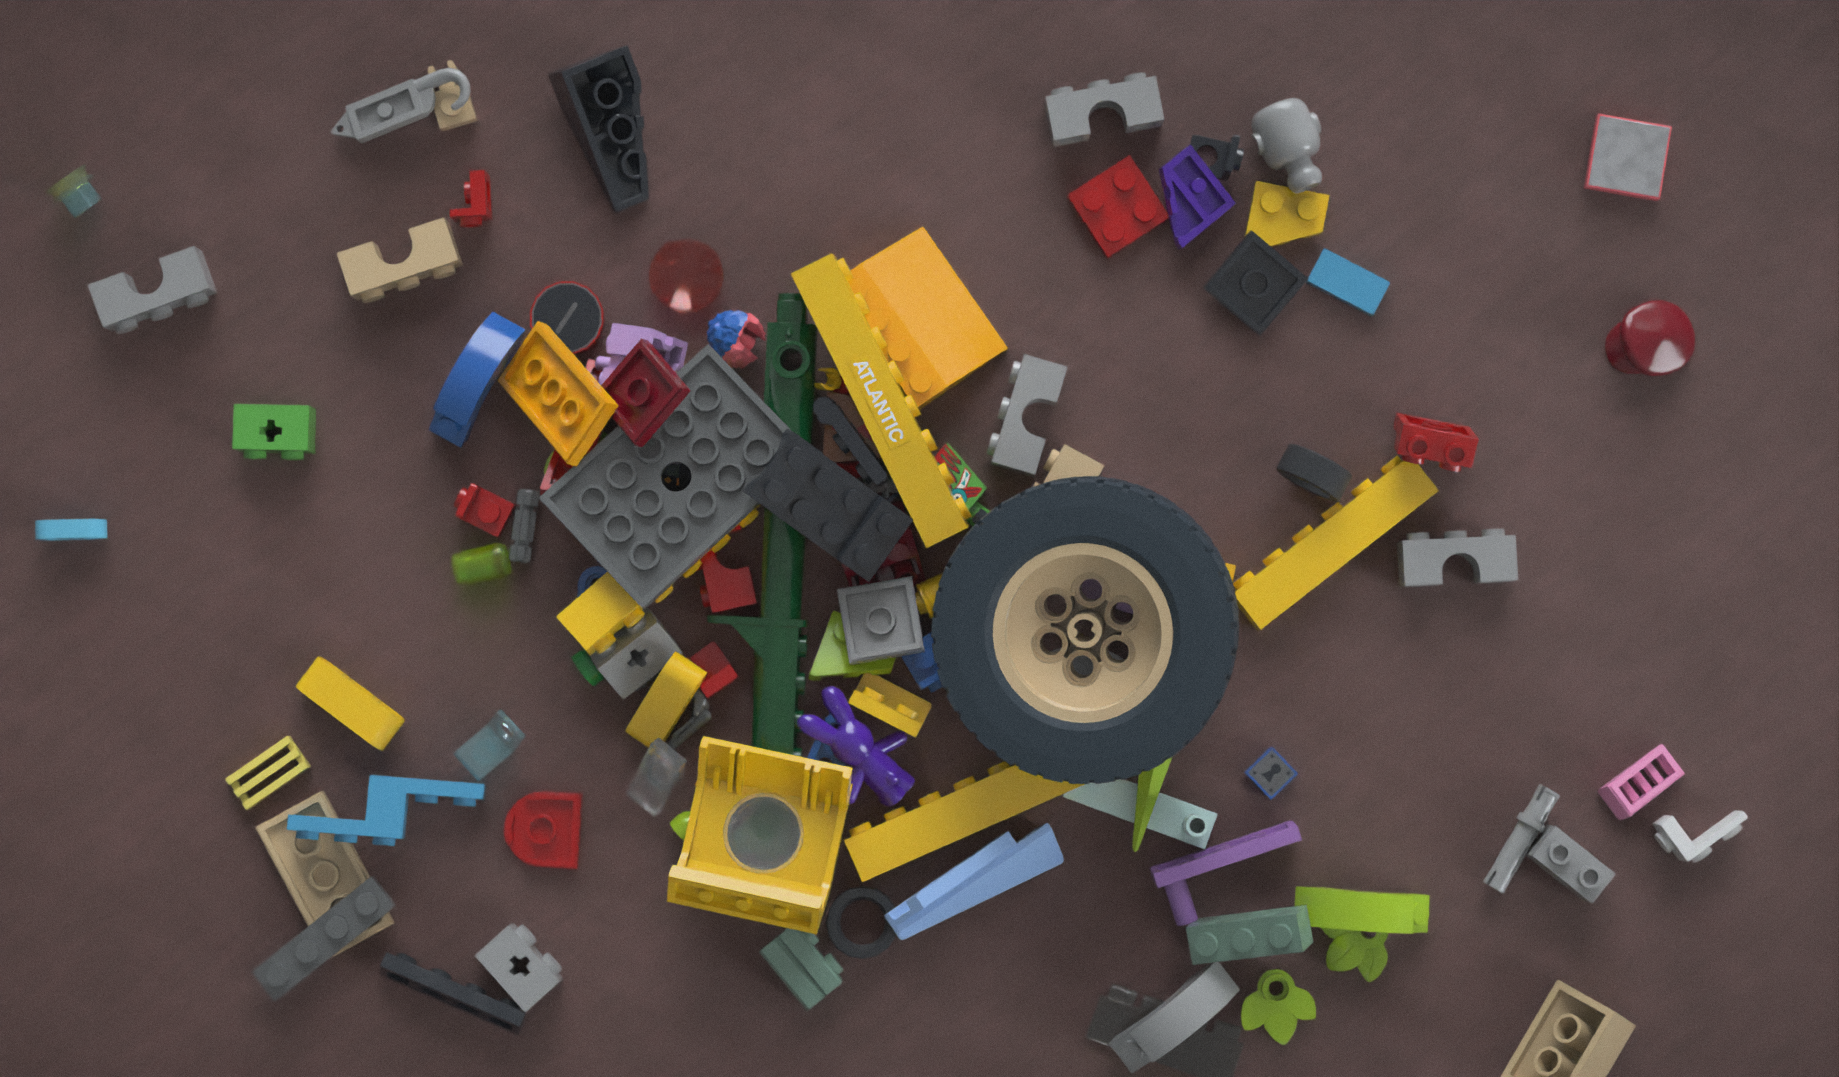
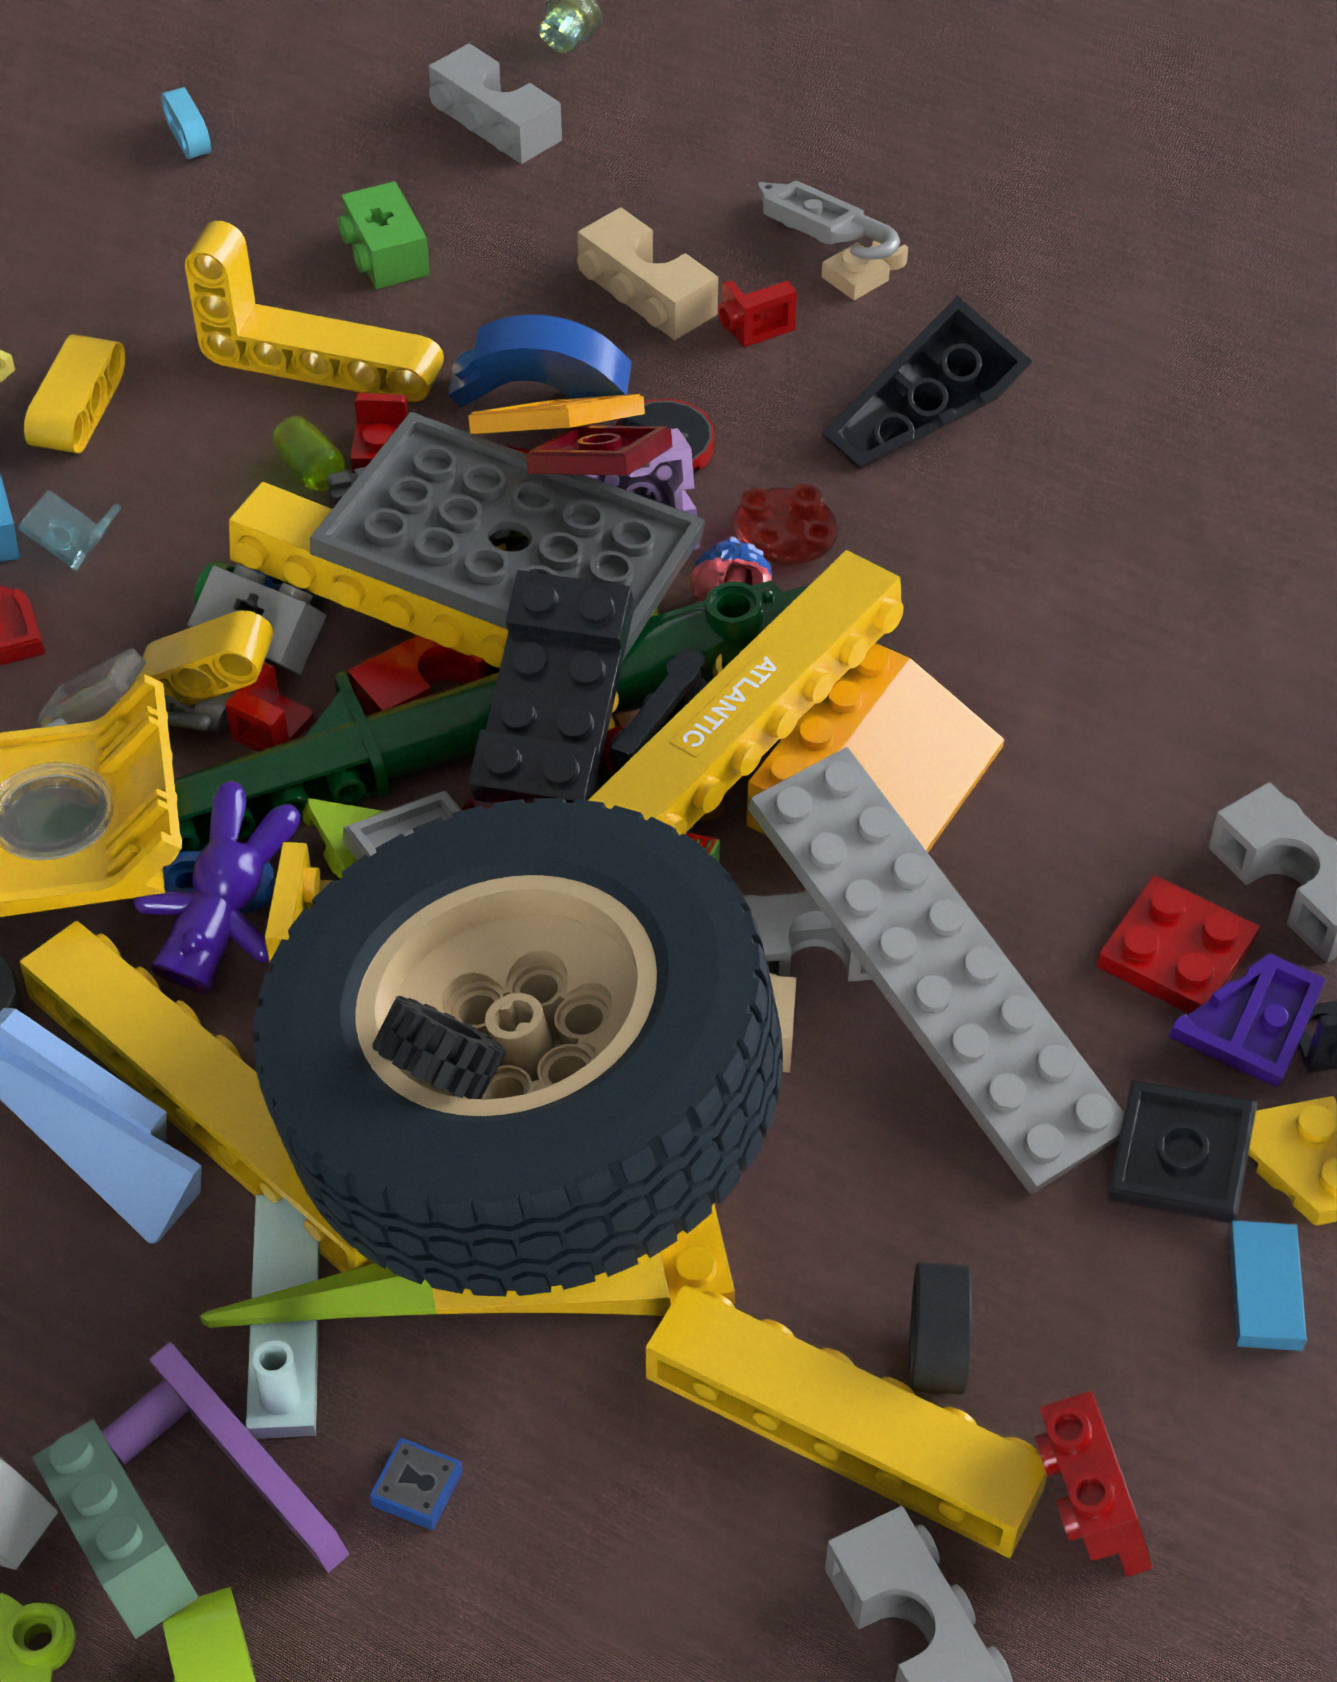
camera: 65 degrees right, 35 degrees down
none -> yellow beam [185,221,444,402]
none -> black tyre [372,996,506,1099]
none -> light grey plate [748,747,1124,1195]

